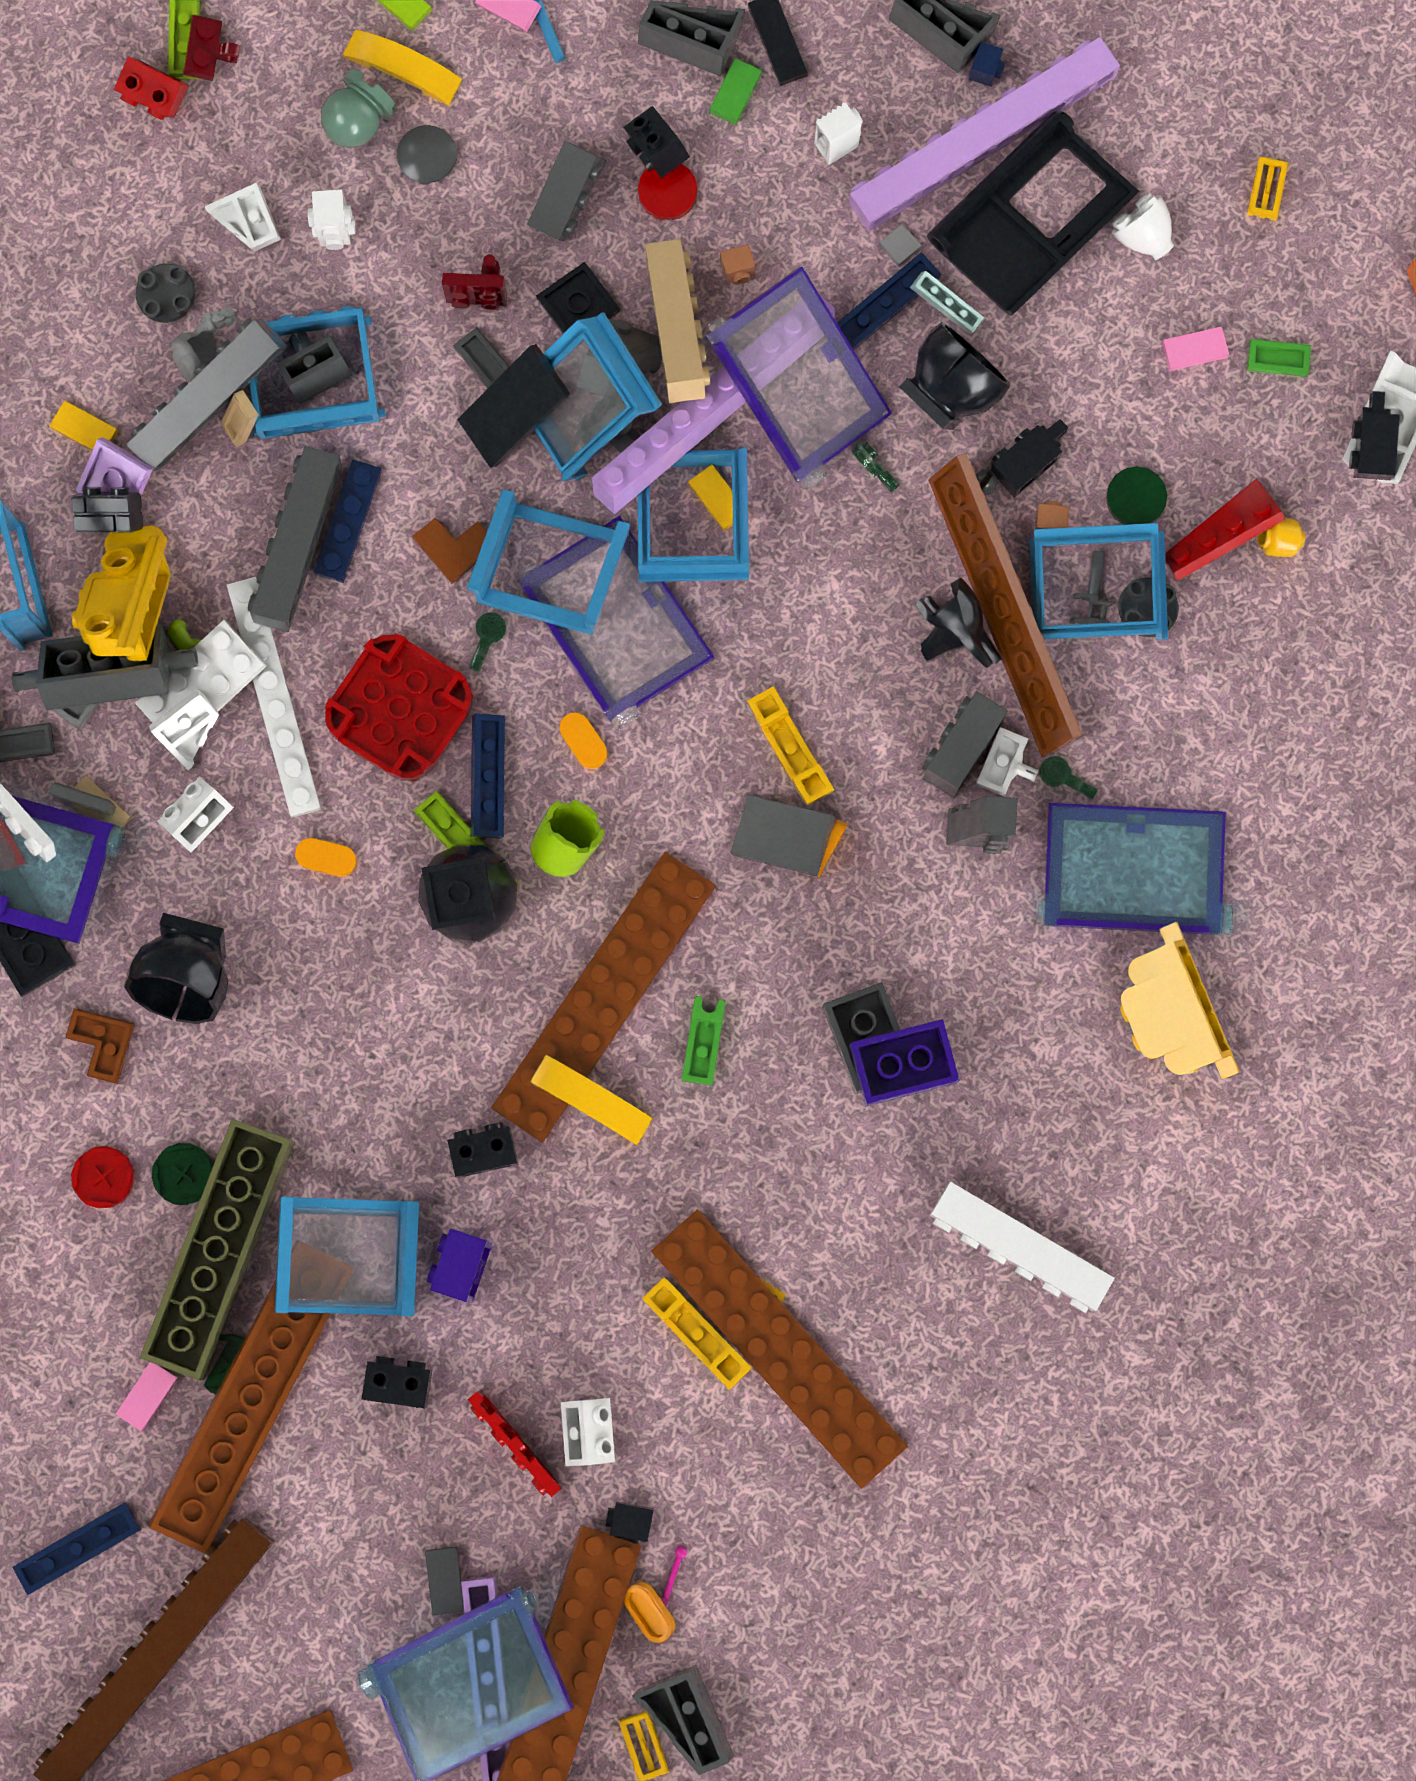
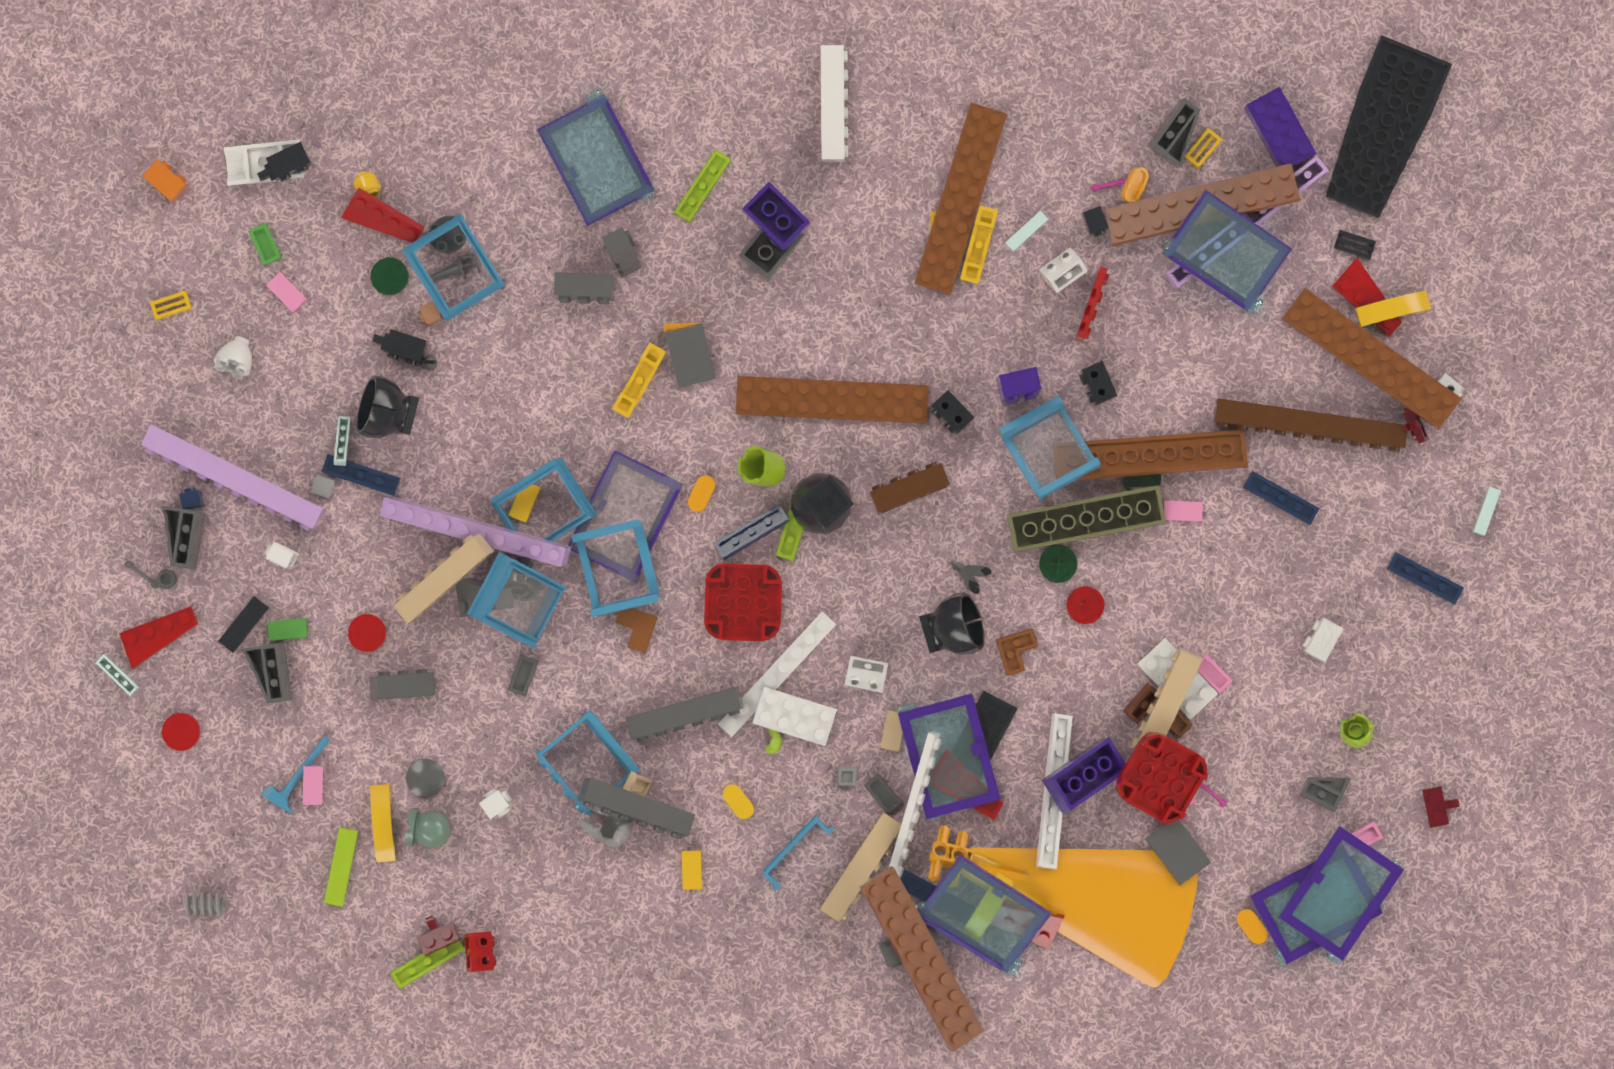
camera: 120 degrees left, 5 degrees up
dark grey brick [11,625,198,710] -> none
dark grey tile [48,782,116,817] -> none
black brick [71,487,143,532] -> none
yellow brick [72,535,171,661] -> none
lavender tile [75,437,153,495] -> none
dark grey dish [136,264,196,323] -> none
white wing [149,689,219,770] -> none
white wing [205,183,281,252] -> none
dark grey brick [277,331,352,404] -> none
light orange tile [295,838,357,877] -> none
dark blue plate [314,459,382,583] -> none
dark grey tile [425,1546,464,1616] -> none
dark red plate [442,254,507,310] -> none
black tile [457,344,571,468] -> none
clear green plate [468,612,506,672] -> none
yellow slope [530,1055,653,1145] -> none
black tile [536,262,620,334] -> none
black brick [623,106,690,178] -> none
bright green plate [682,996,726,1086] -> none
clear door [705,267,892,490] -> none
nougat plate [720,244,756,285] -> none
clear green plate [851,441,900,493] -> none
black piece [915,578,1002,668] -> none
black piece [927,111,1139,316] -> none
dark orange plate [928,453,1082,757] -> none
white plate [976,727,1039,796] -> none
clear green plate [1039,756,1098,800] -> none
yellow brick [1120,922,1240,1079] -> none
none -> lime tile [674,149,731,223]
none -> reddish brown brick [869,461,950,515]
none -> dark grey piece [951,561,992,594]
none -> light aqua piece [1005,210,1048,252]

